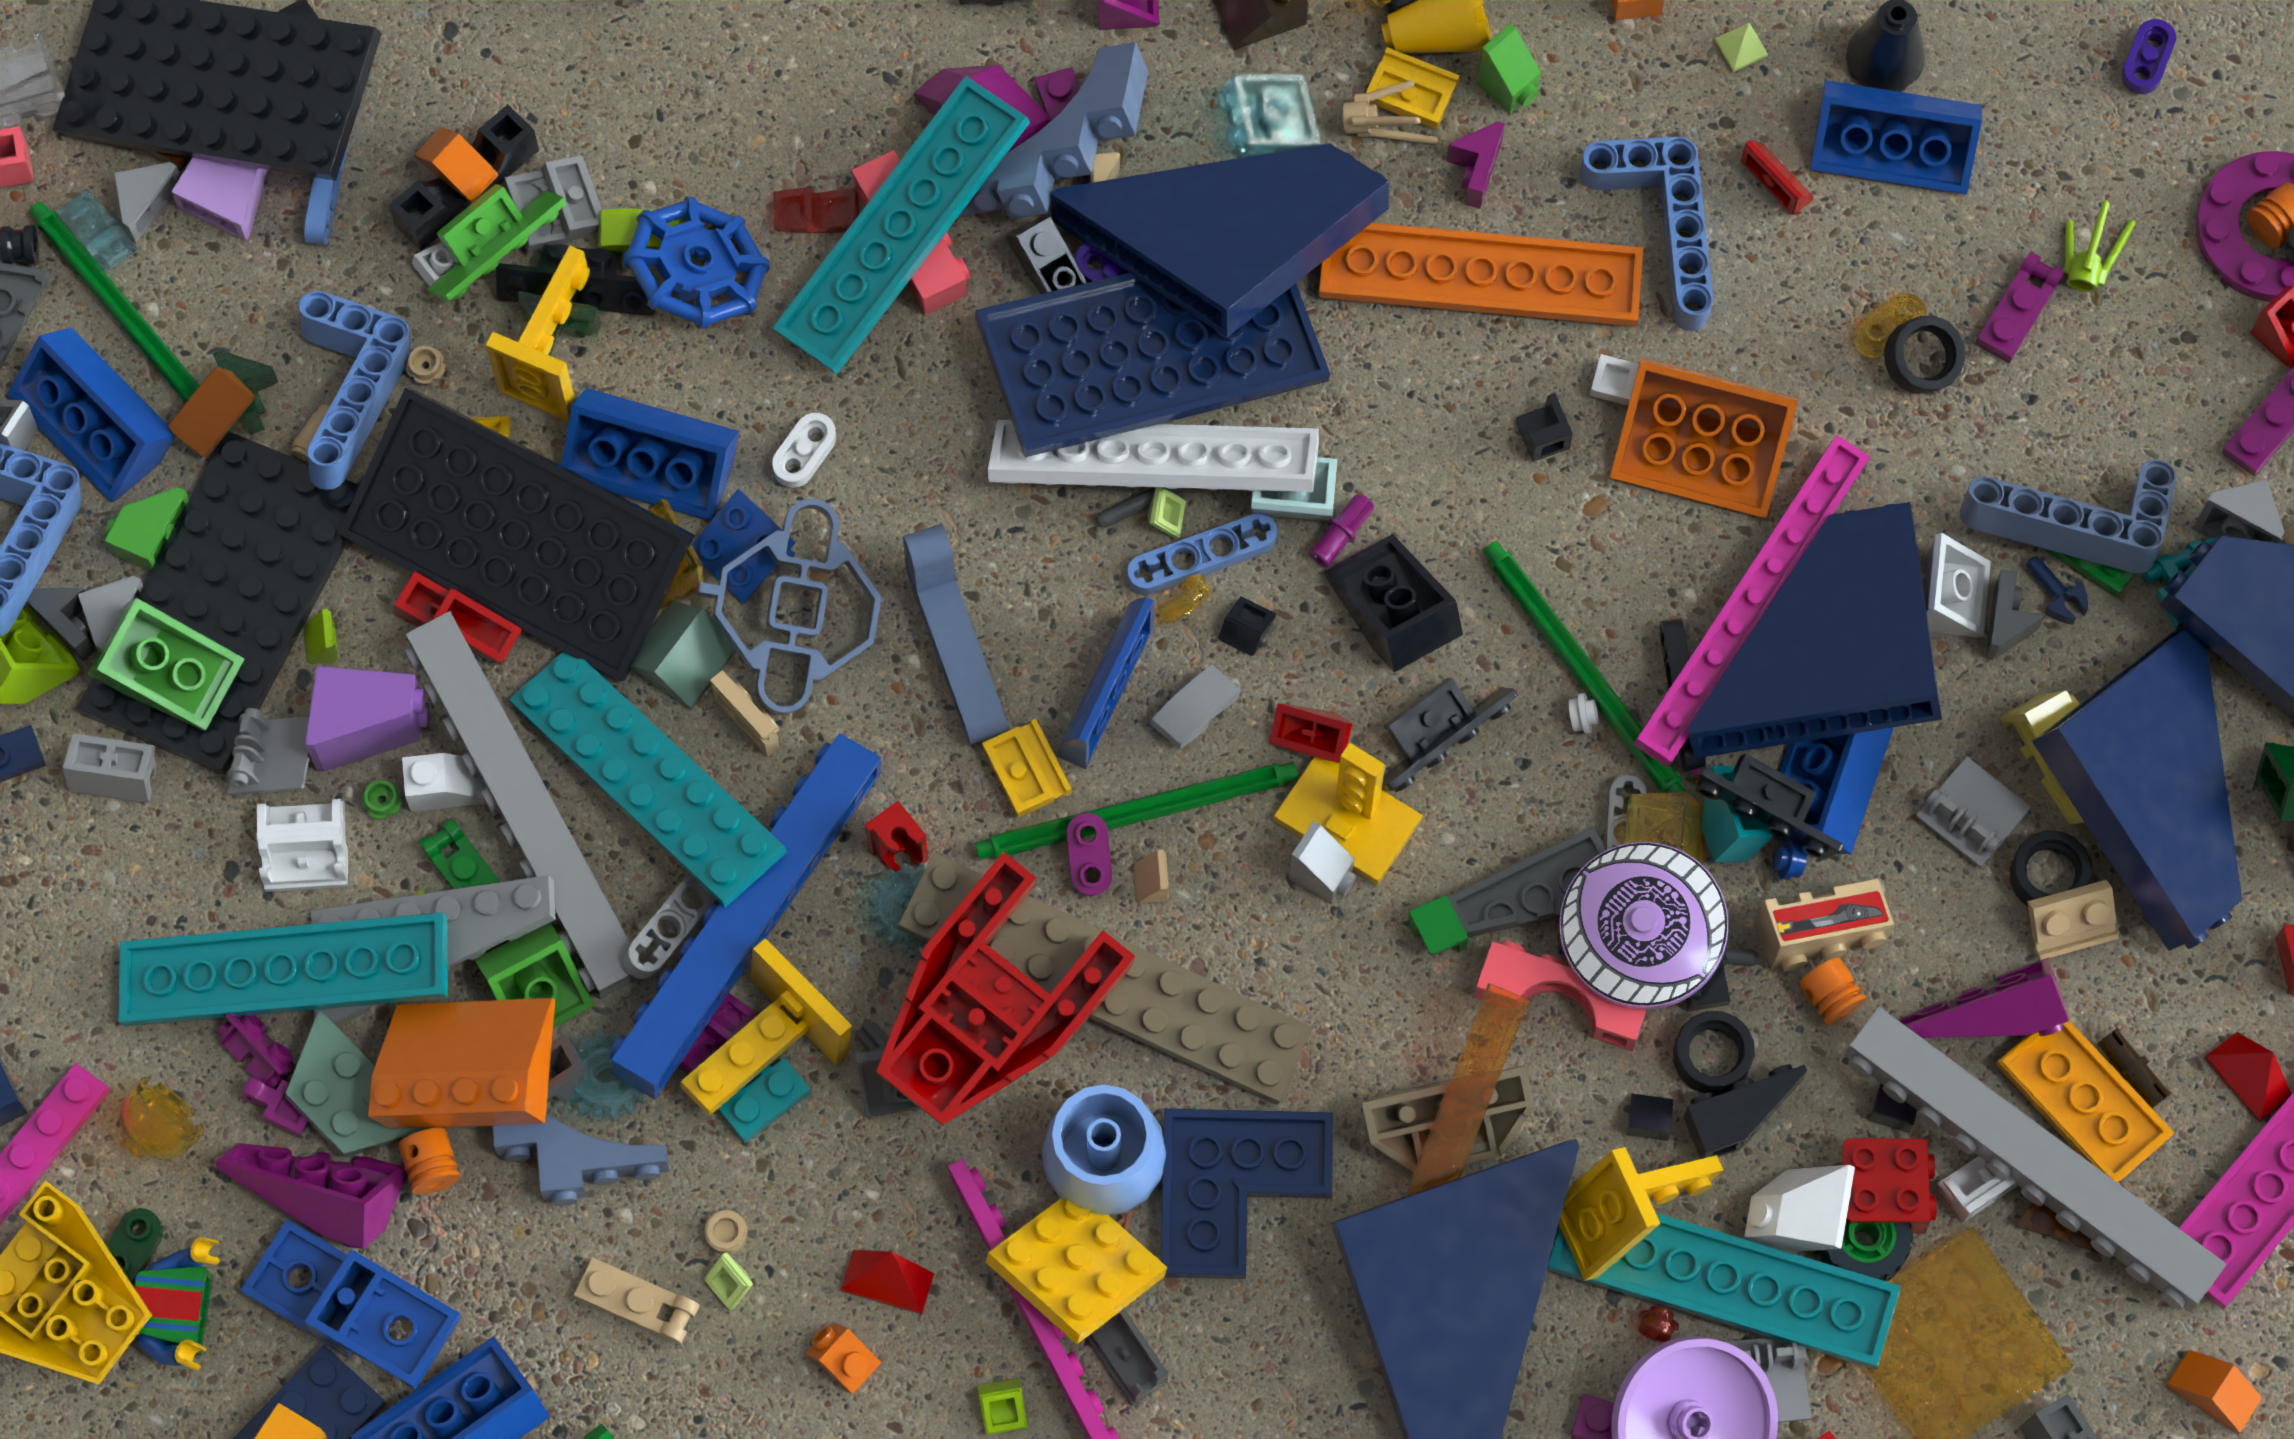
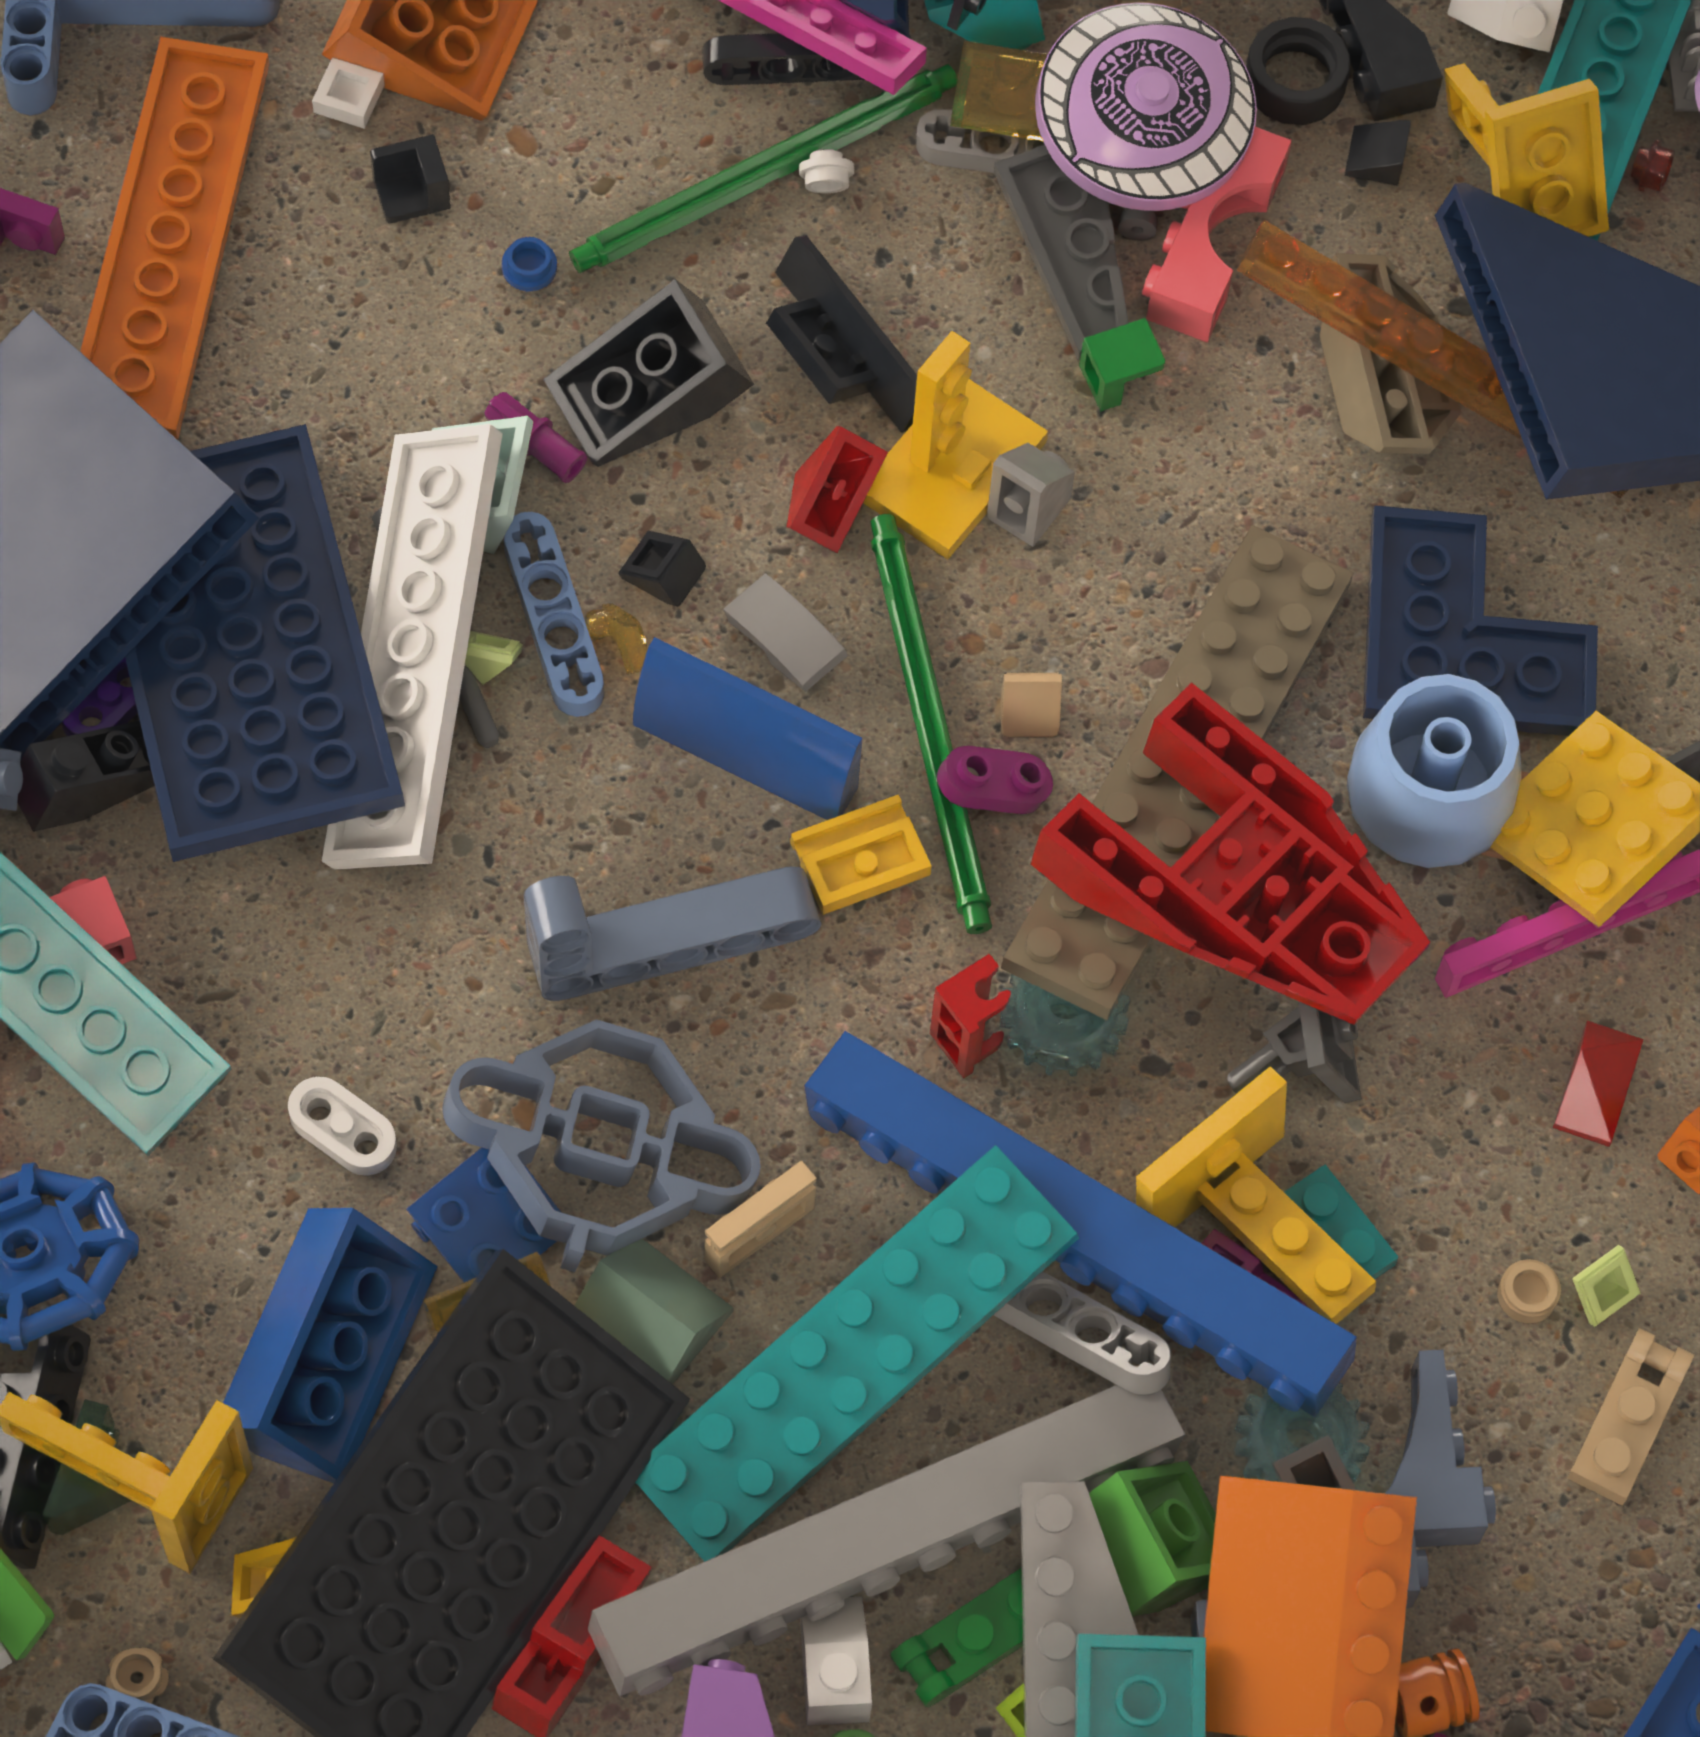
camera: 90 degrees left, 5 degrees down
none -> blue plate [501,237,557,291]

